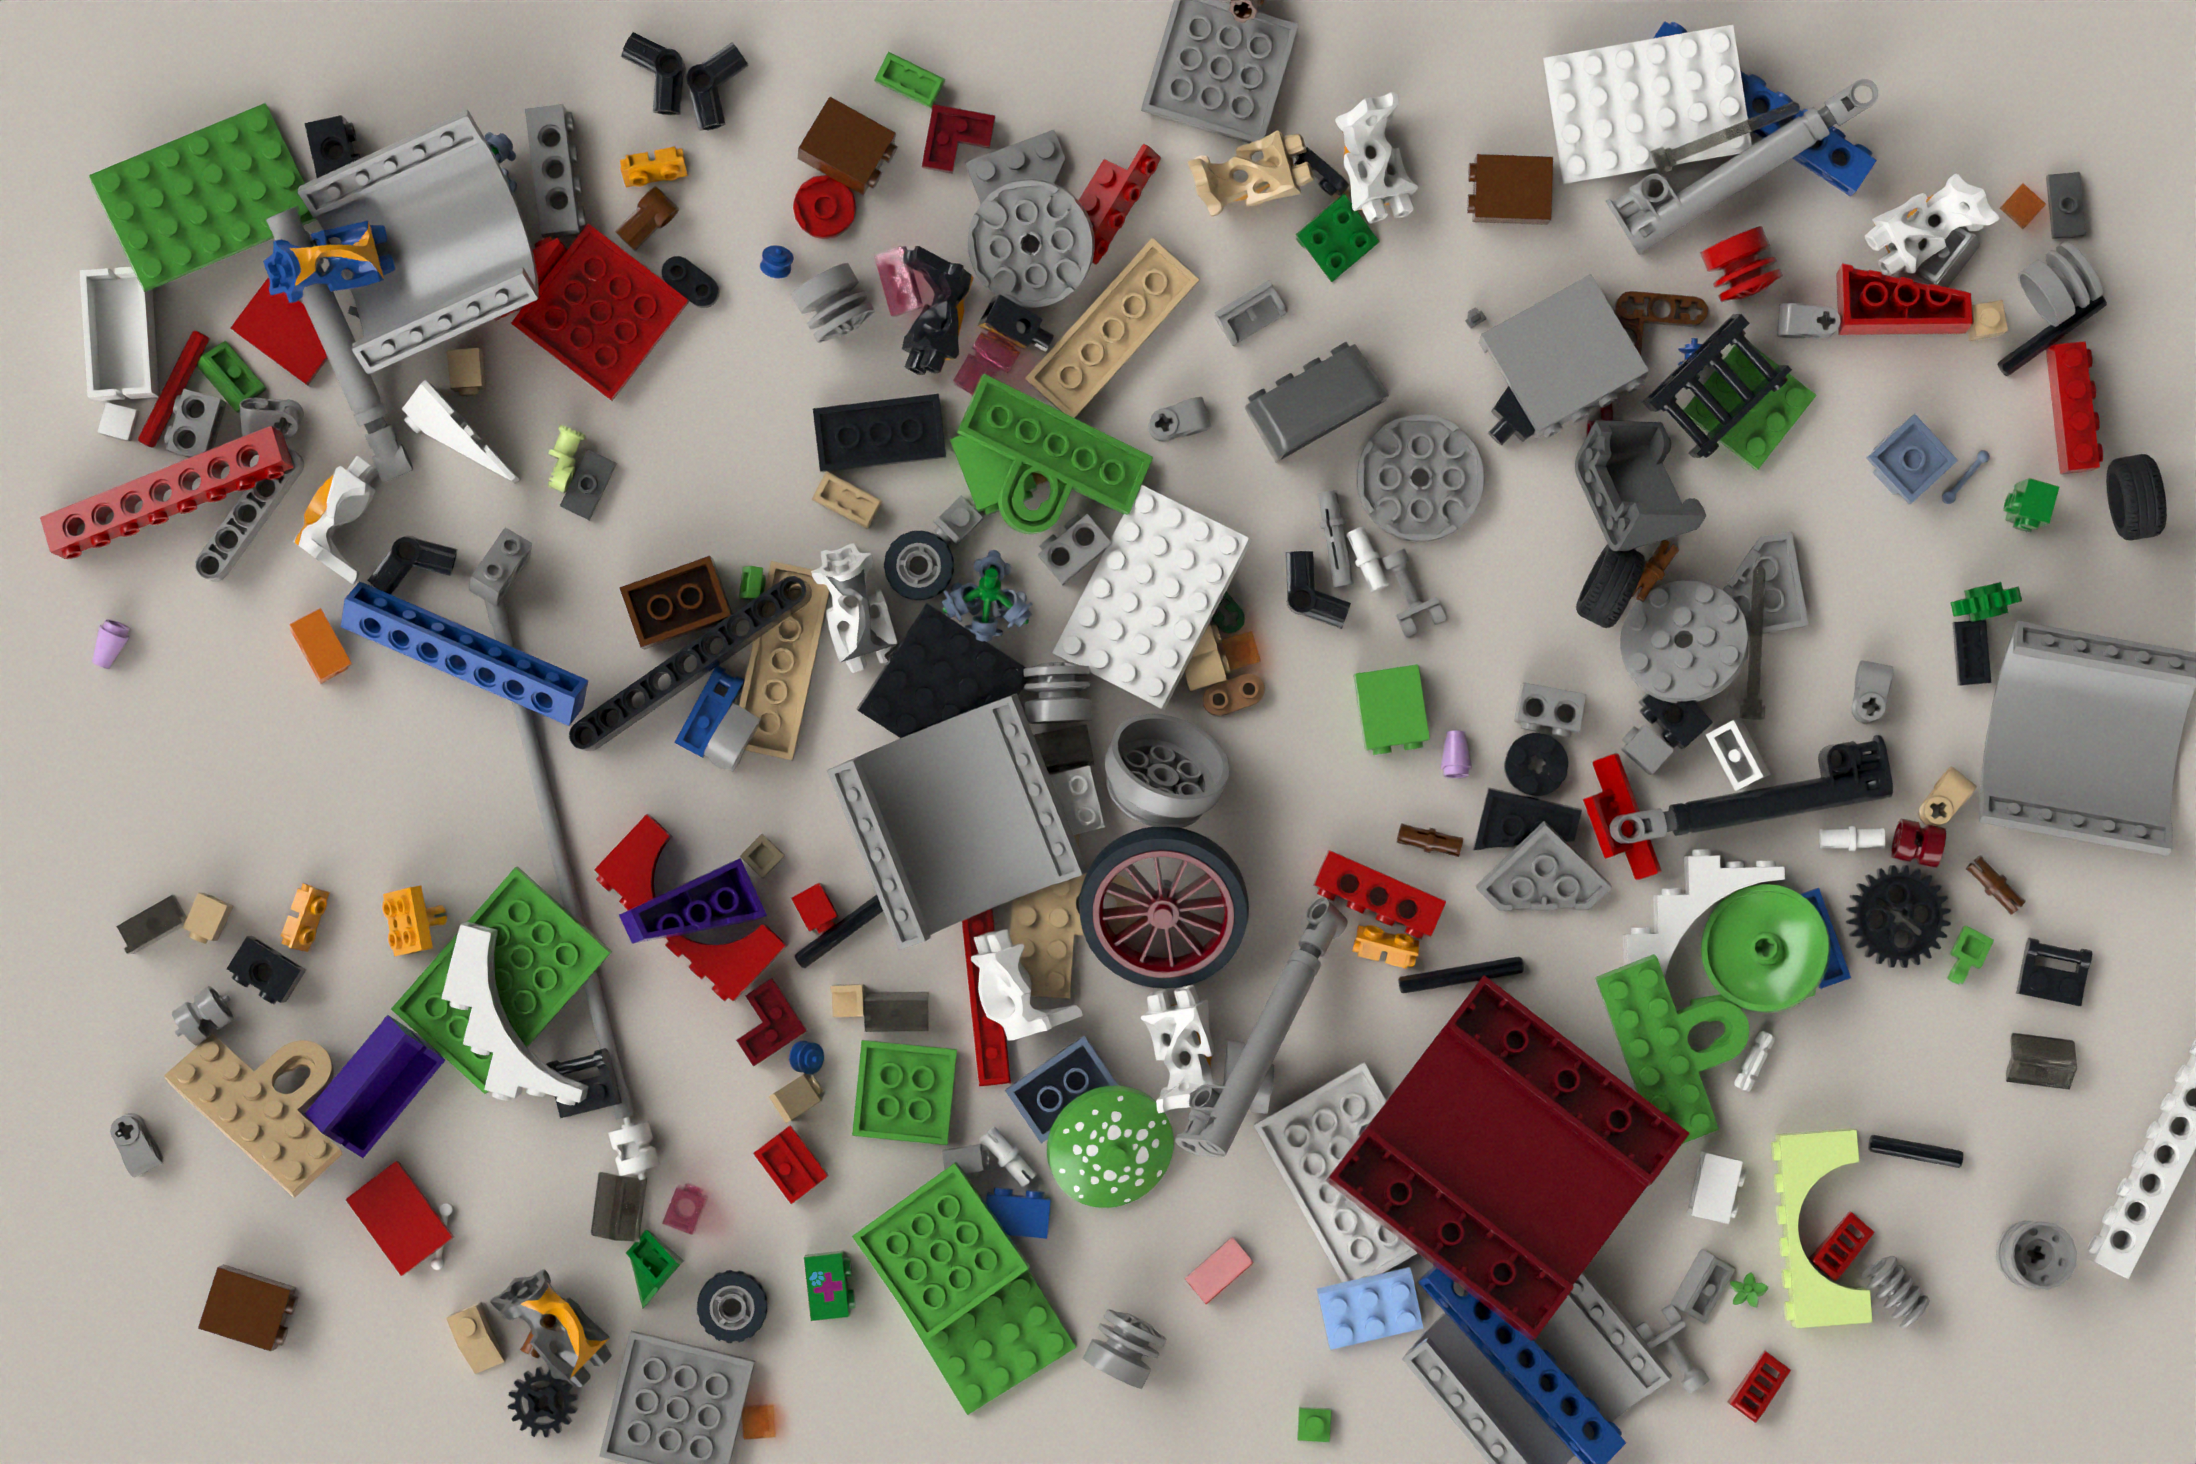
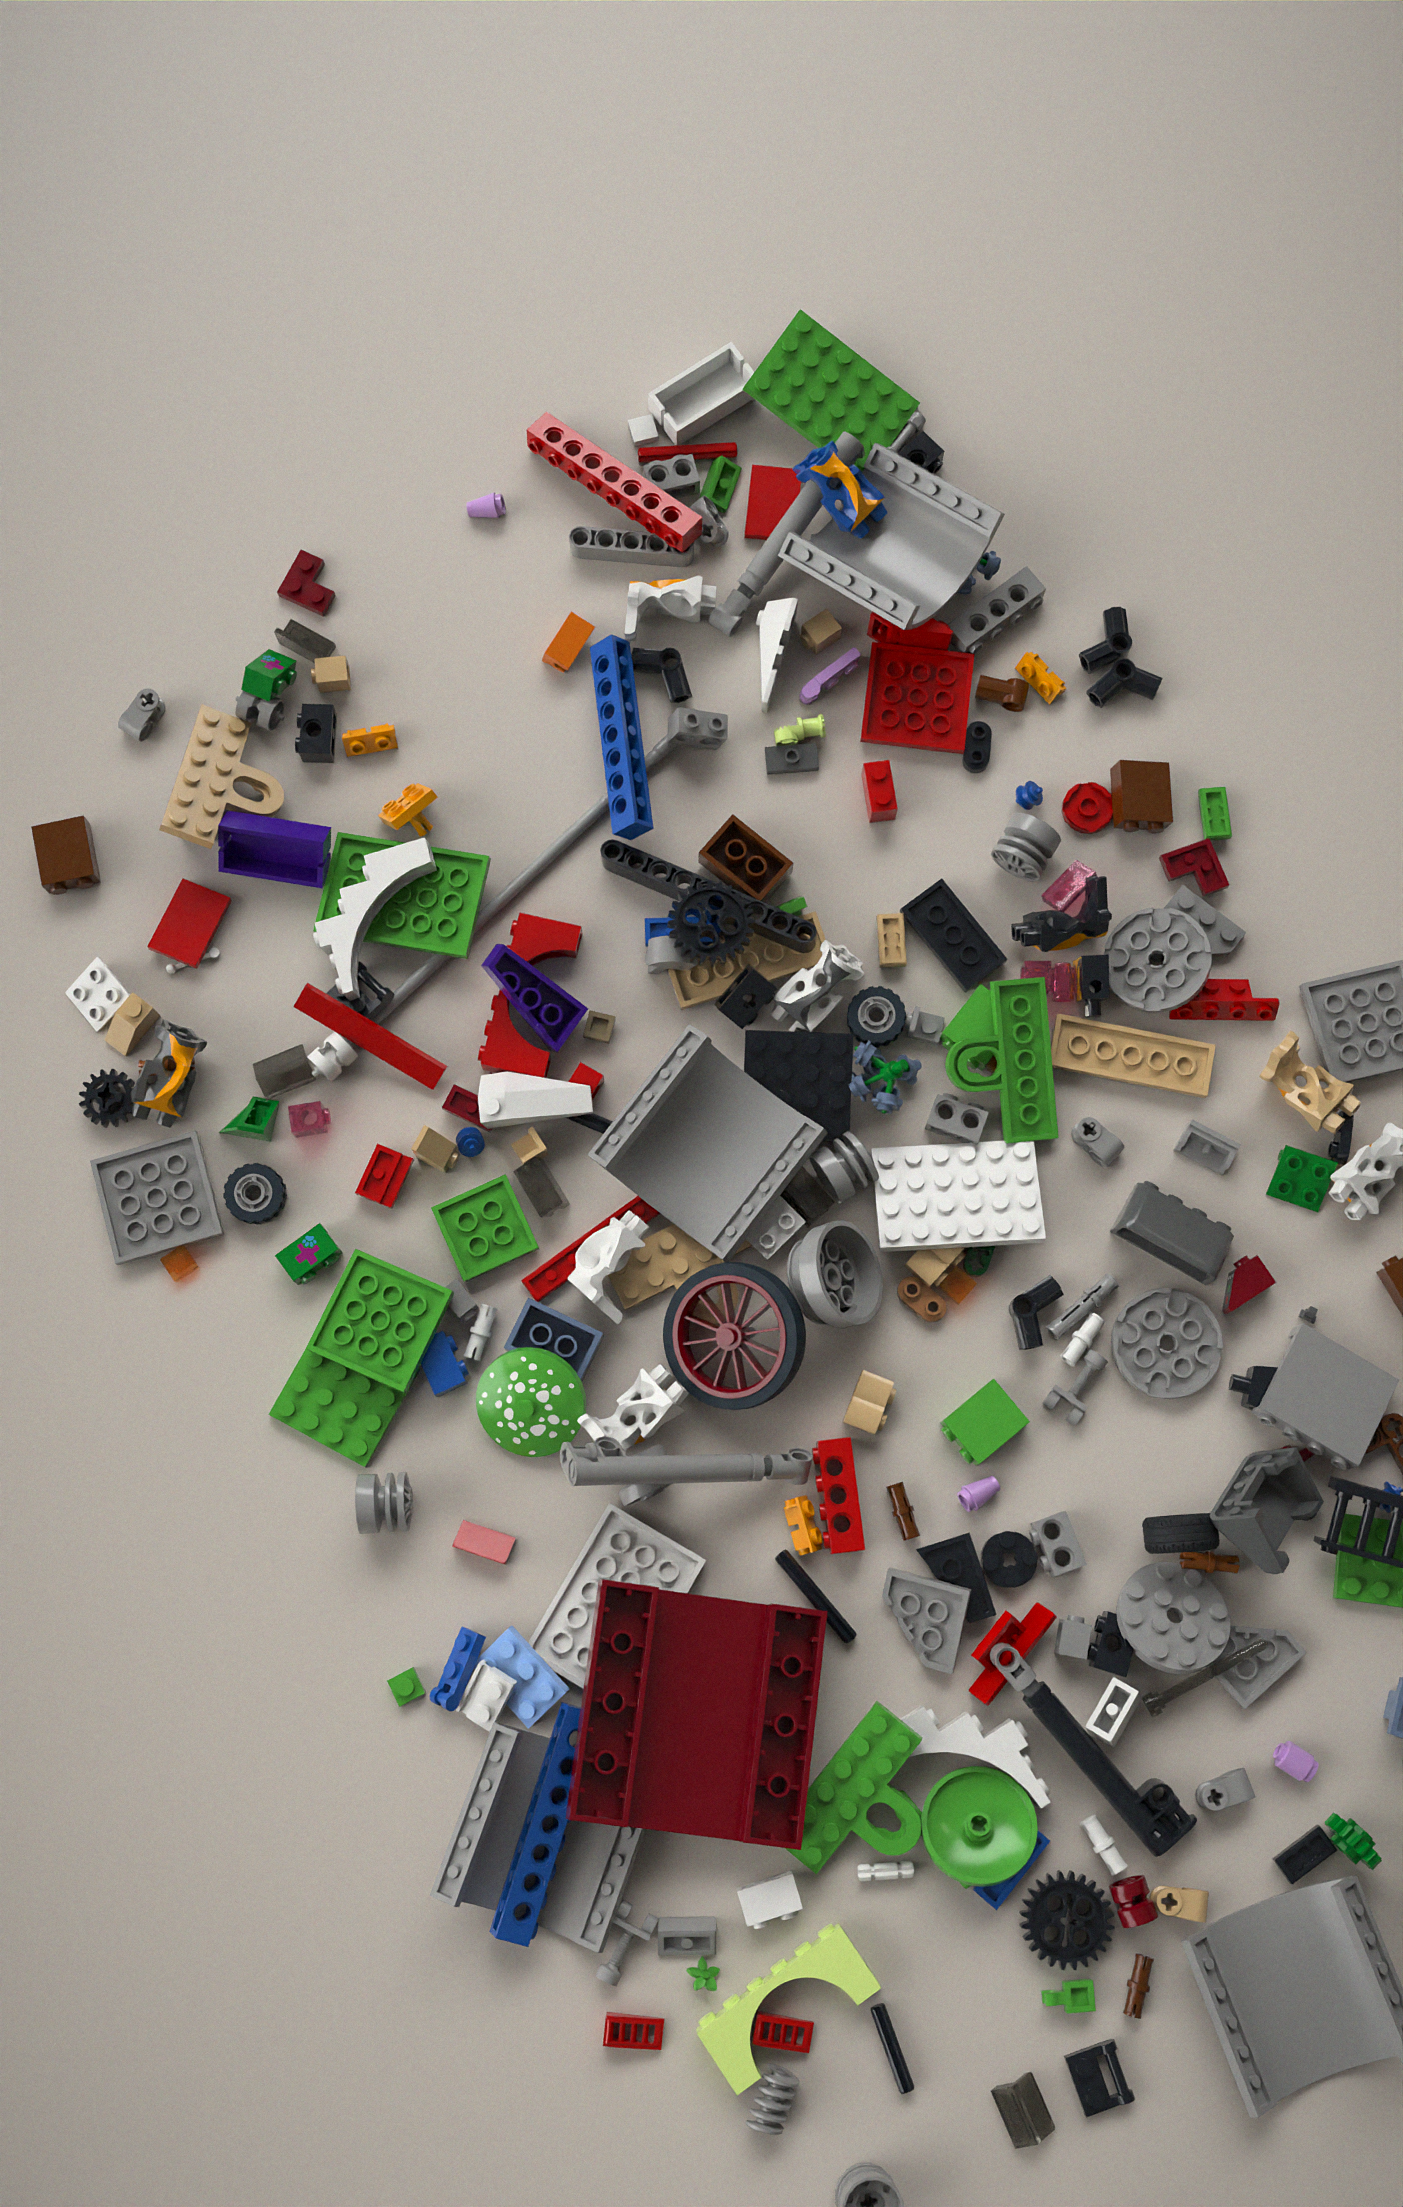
camera: 60 degrees right, 10 degrees down
none -> white hinge [65,957,130,1032]
none -> green brick [241,649,297,702]
none -> dark red plate [277,550,336,617]
none -> red tile [293,983,448,1090]
none -> blue plate [429,1626,486,1712]
none -> white plate [456,1660,517,1732]
none -> white wedge [478,1071,594,1129]
none -> black gear [667,880,755,967]
none -> black brick [714,963,777,1029]
none -> lavender hinge [799,647,861,705]
none -> tan brick [842,1370,897,1435]
none -> red brick [861,760,898,823]
none -> light grey bar [887,412,926,453]
none -> dark red slope [1222,1255,1276,1315]
none -> lavender brick [1273,1741,1319,1782]

